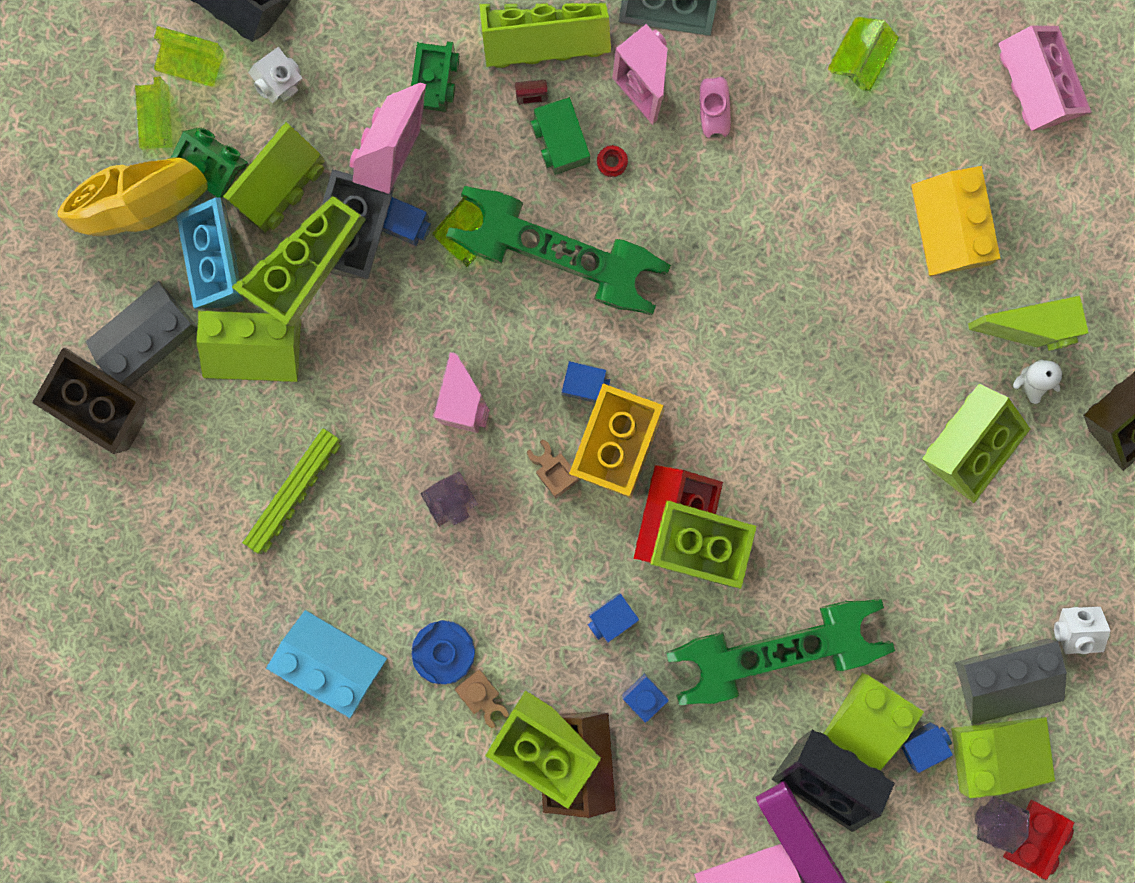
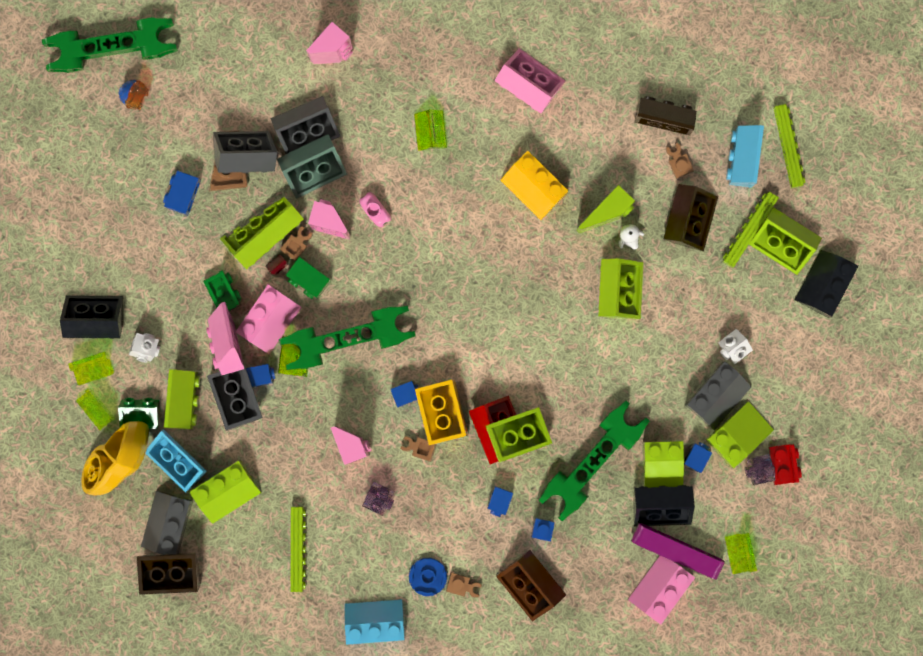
camera: 25 degrees left, 0 degrees up
lime wedge [231,196,366,326] -> none
lime slope [485,690,600,809] -> none
red plate [597,145,628,177] -> none
none -> bright pink slope [236,285,302,354]
none -> medium nougat plate [280,226,313,262]

